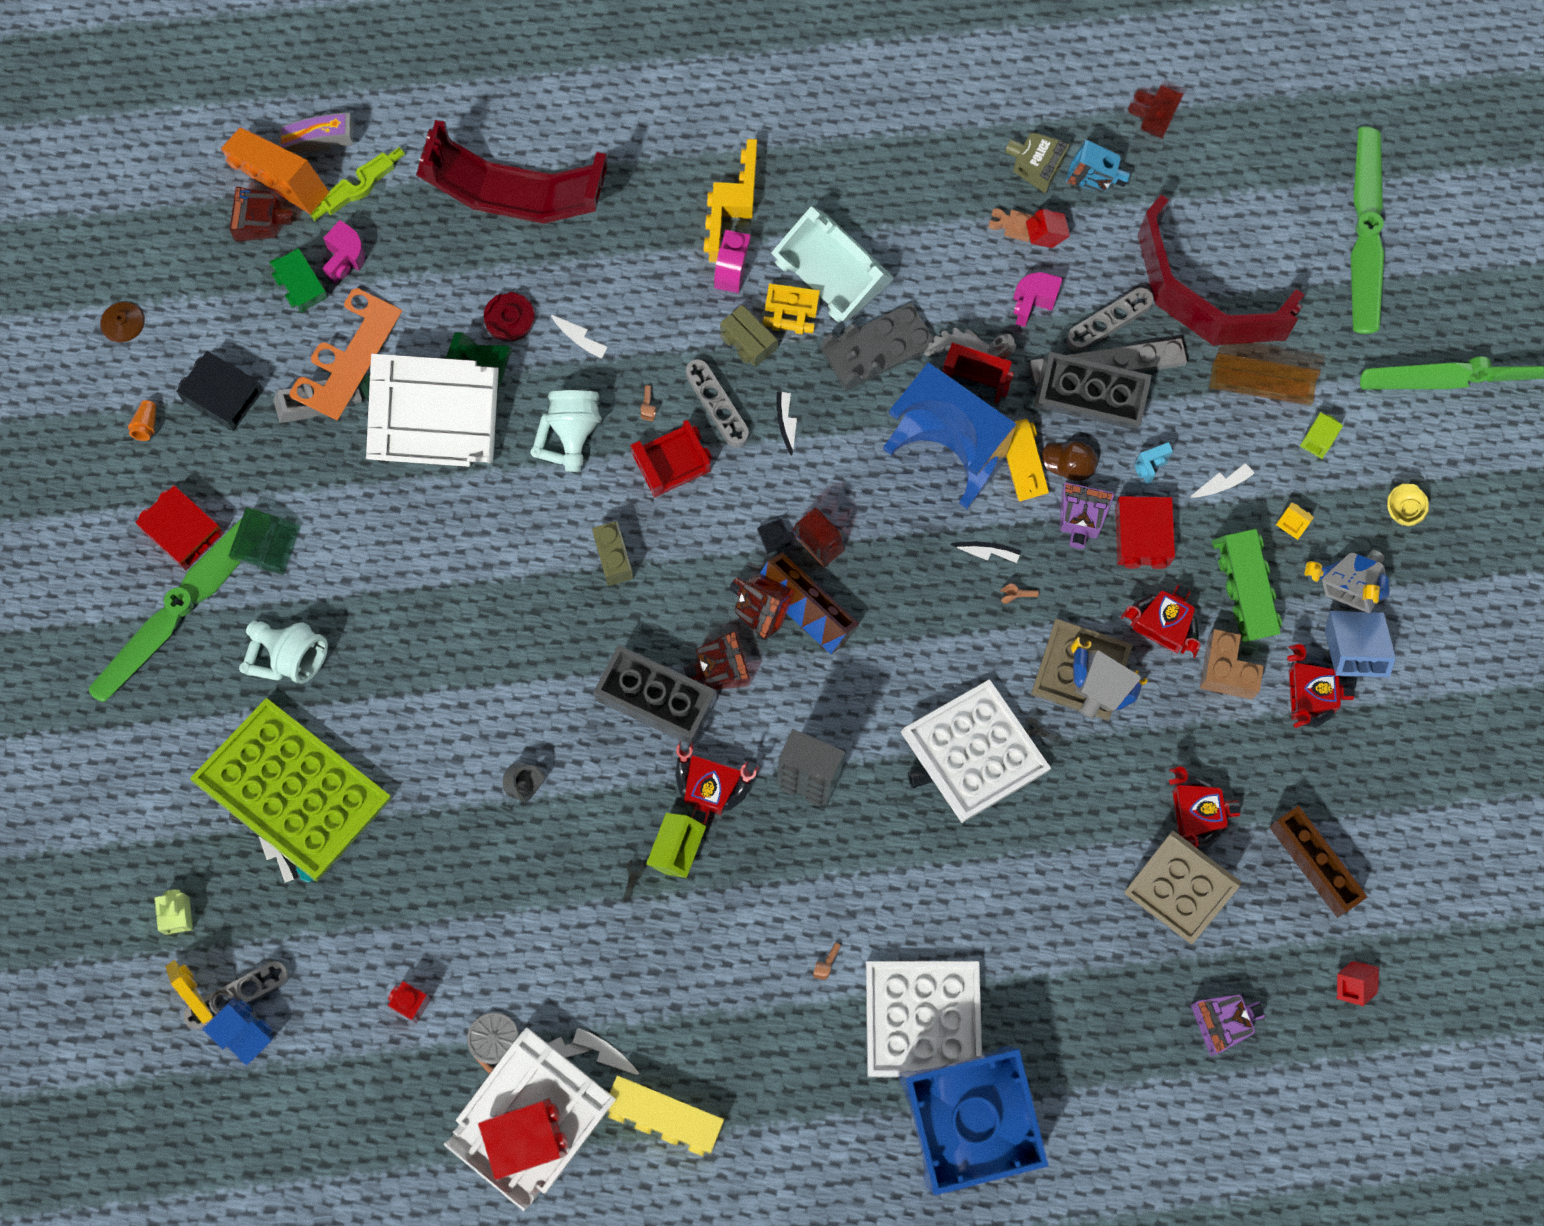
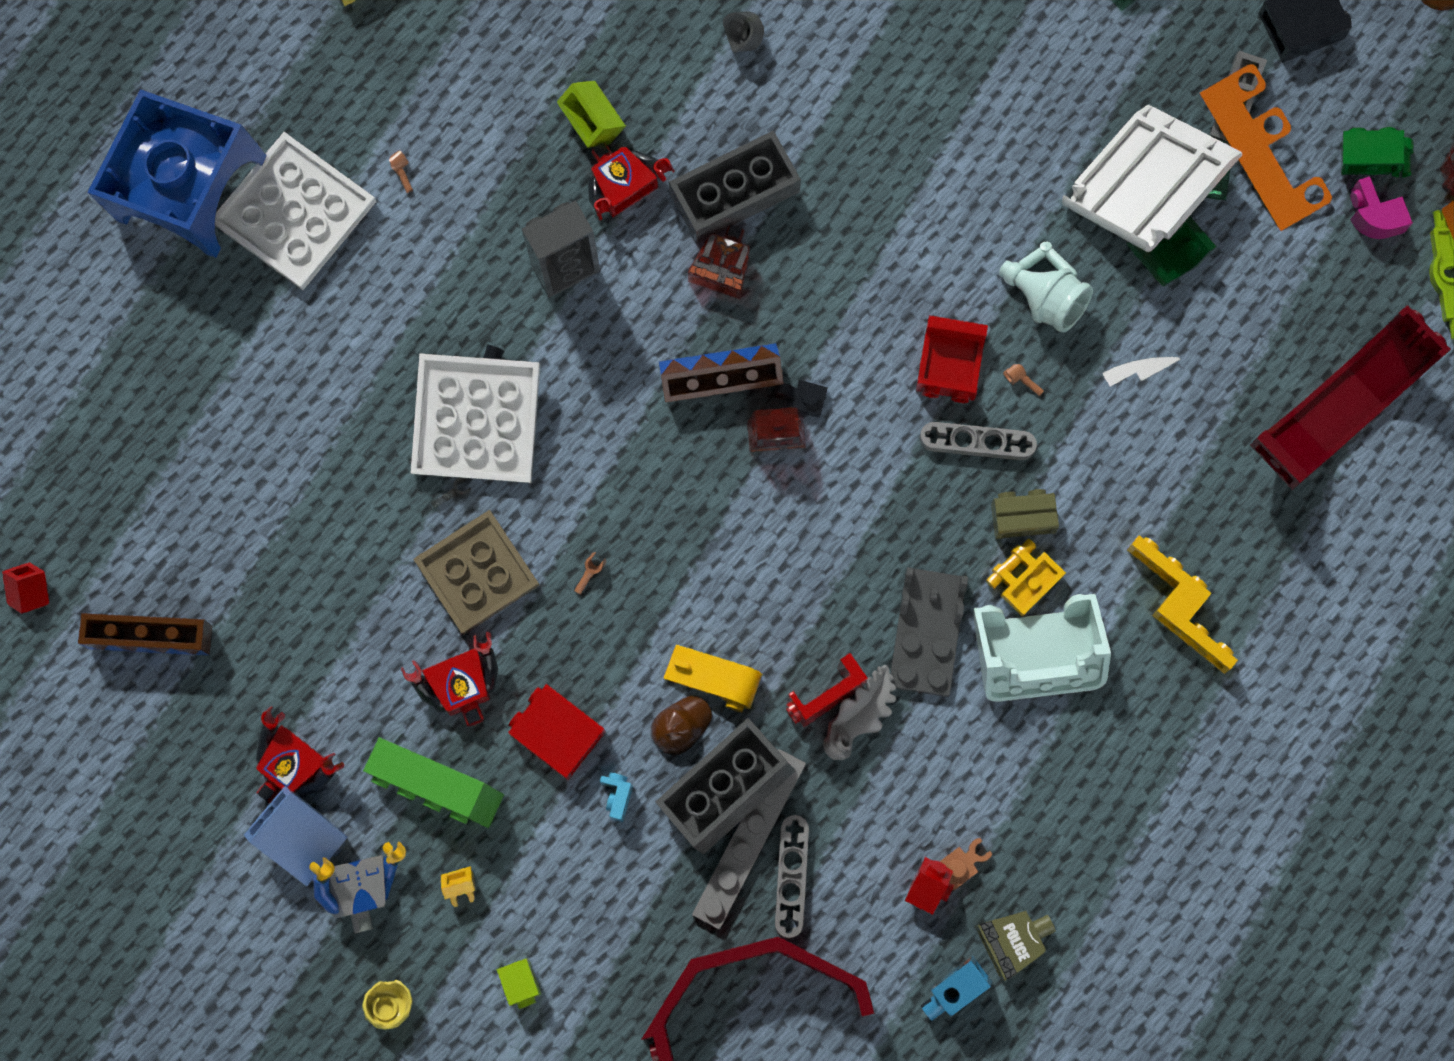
camera: 130 degrees right, 5 degrees up
dark red tile [484,292,535,342] -> none
olive brick [592,521,633,586] -> none
clear smoke hand [623,860,643,901] -> none
dark pink brick [714,230,751,293] -> none
clear red torso [729,574,795,640] -> none
sticker [776,392,797,456] -> none
blue piece [883,362,1016,509] -> none
sticker [950,541,1021,563] -> none
dark pink brick [1013,273,1062,327] -> none
torso [1060,482,1114,549] -> none
light grey torso [1071,637,1148,719] -> none
dark tan plate [1124,830,1242,944] -> none
red torso [1169,766,1240,849] -> none
white sticker [1191,463,1254,498] -> none
torso [1191,995,1265,1057] -> none
medium nougat brick [1200,629,1264,700] -> none
clear orange panel [1209,353,1321,405] -> none

